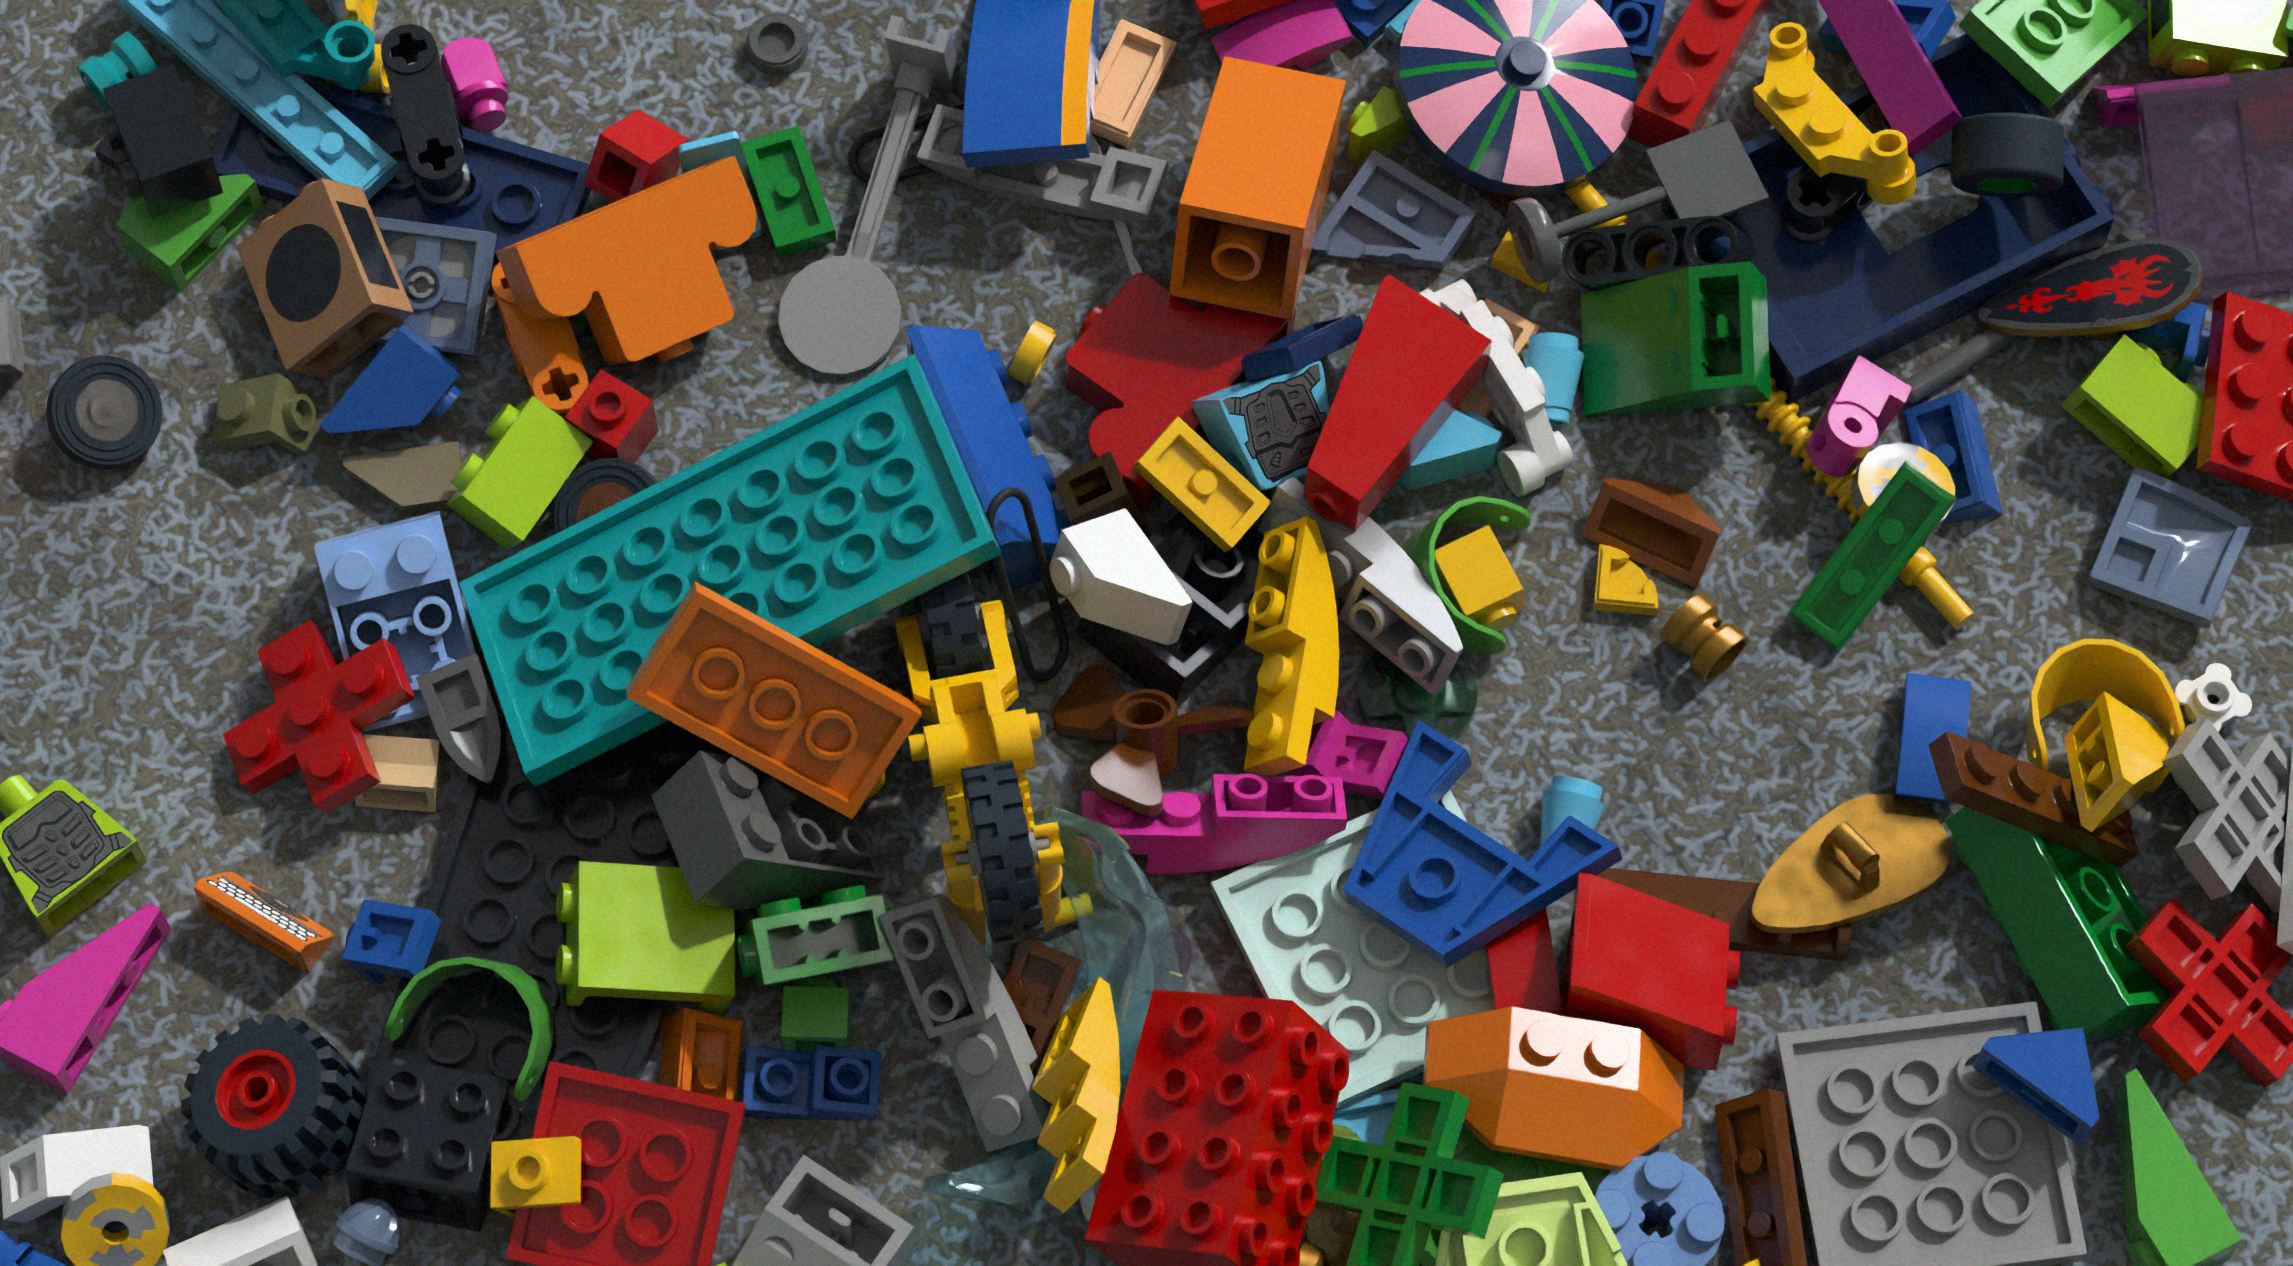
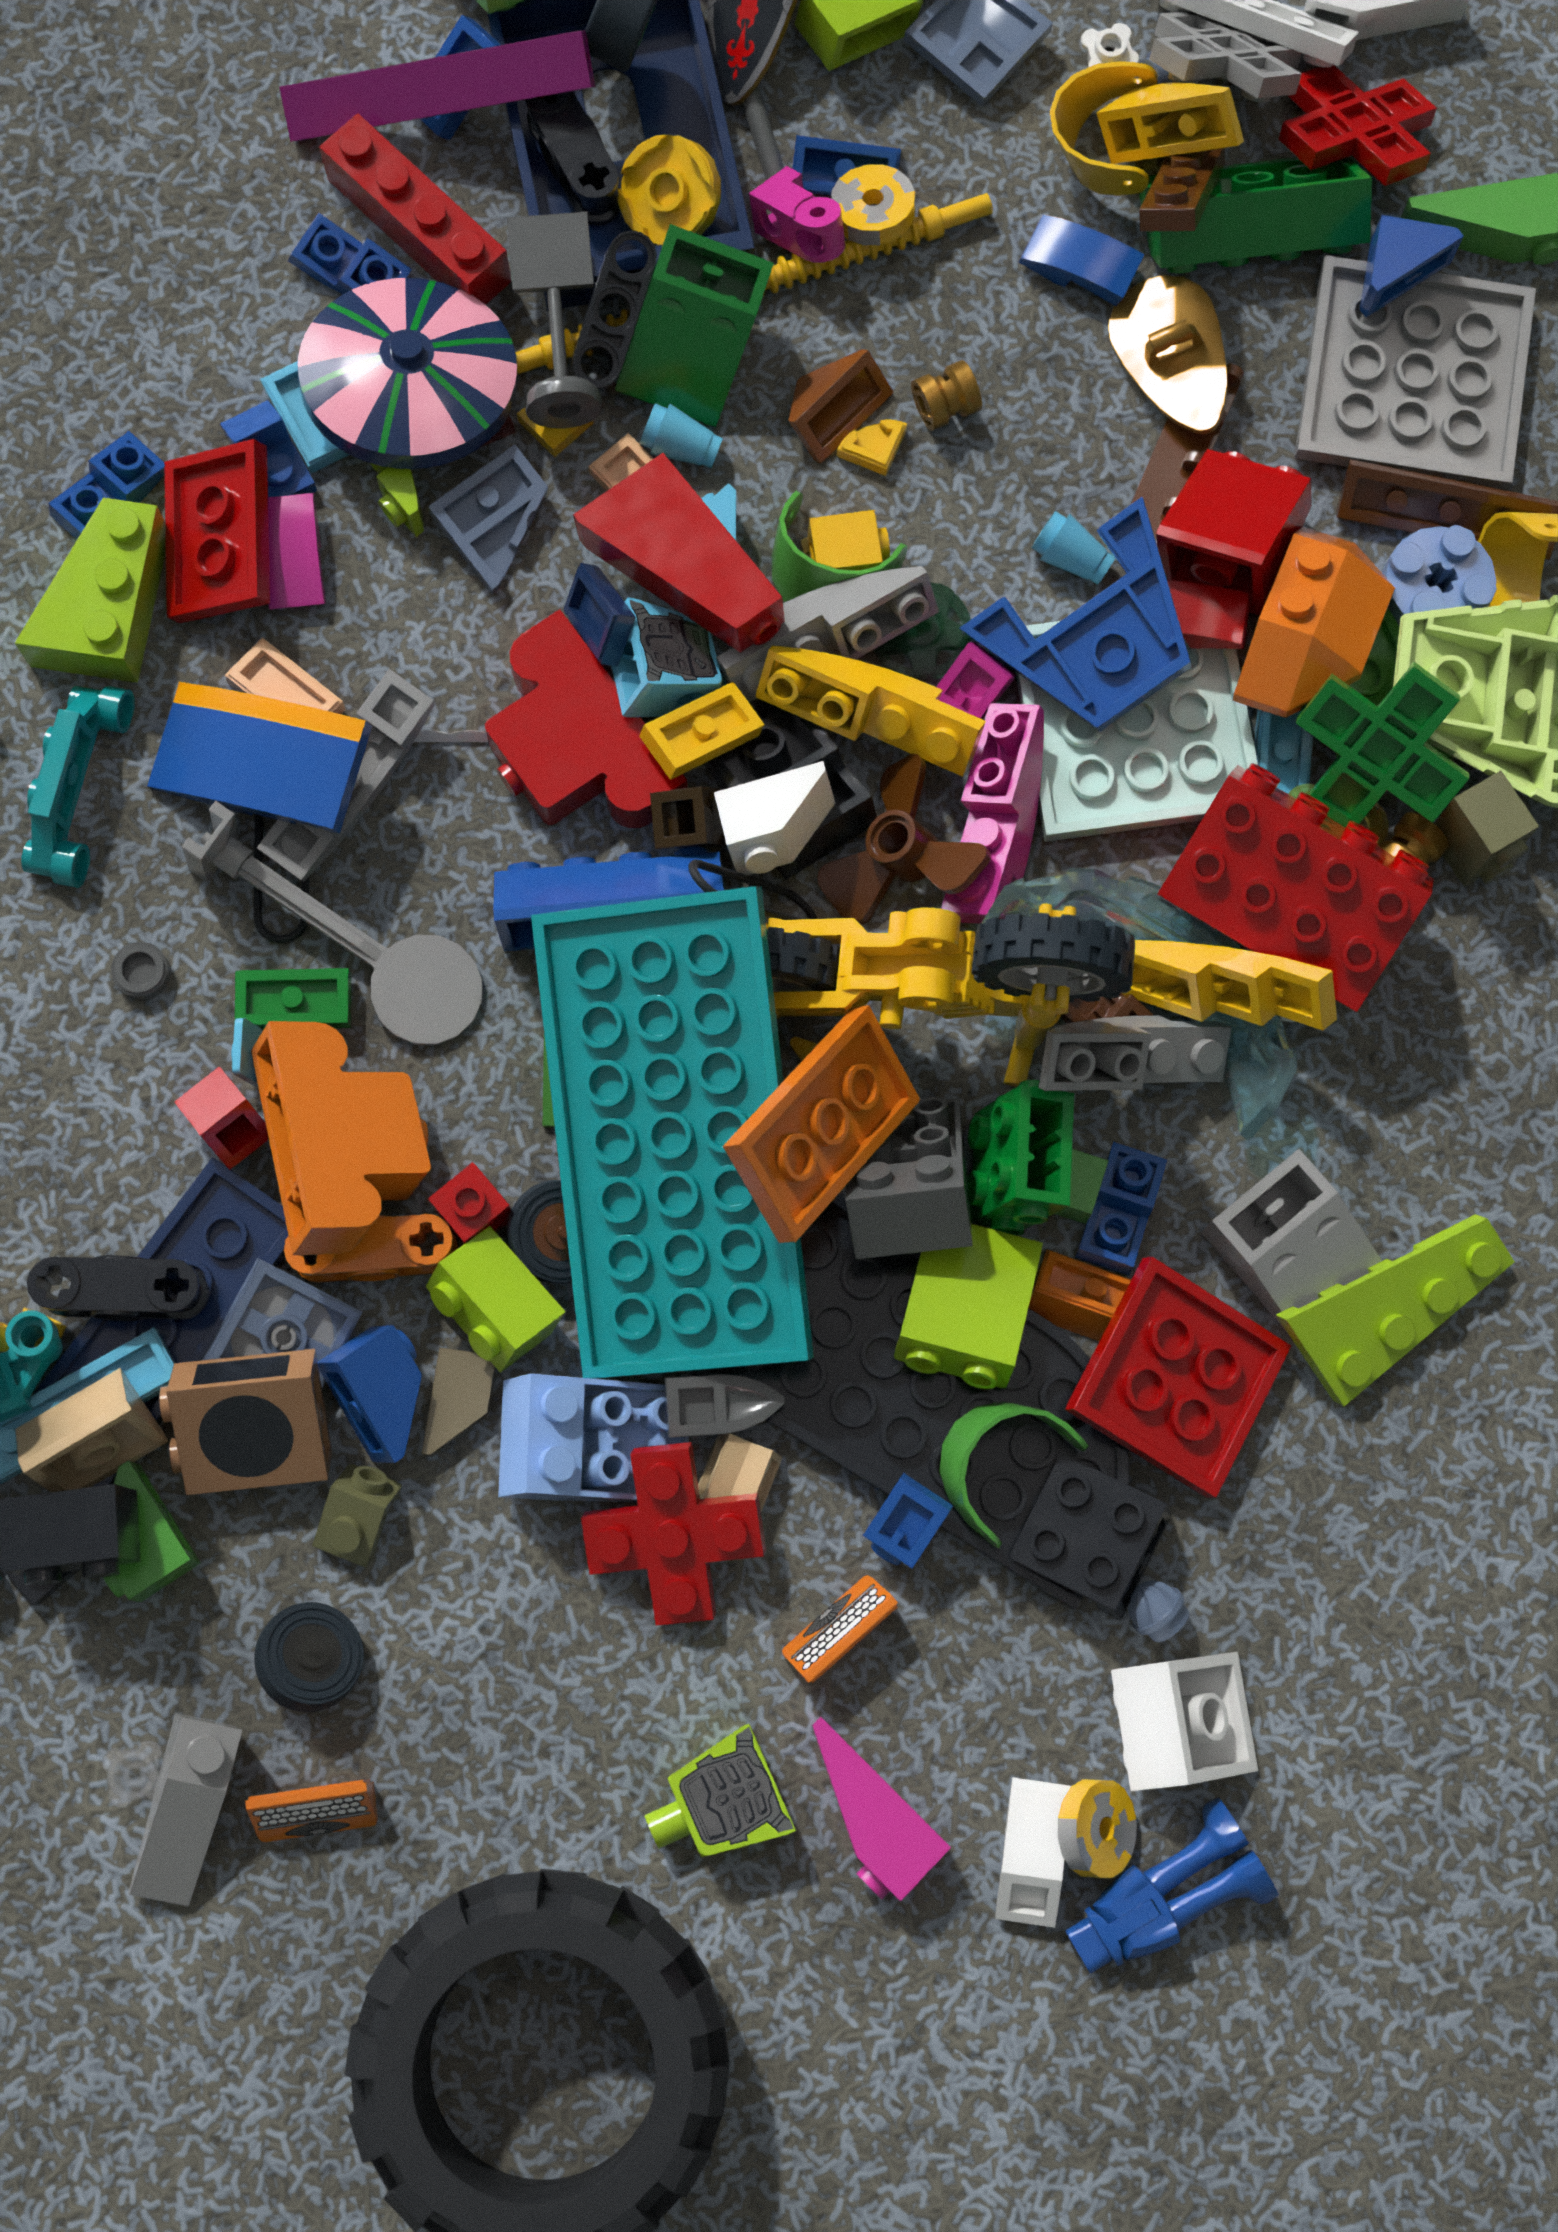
camera: 75 degrees left, 10 degrees up
black wheel [181,1014,367,1199] -> none
dark pink arm [441,37,508,132] -> none
yellow bracket [490,1136,581,1219] -> none
yellow tile [1008,321,1057,386] -> none
orange brick [1169,56,1346,320] -> none
white plate [1419,279,1574,497] -> none
yellow plate [1753,22,1916,204] -> none
green tile [1788,460,1958,652] -> none
none -> tan slope [15,1368,169,1492]
none -> yellow tile [618,135,721,245]

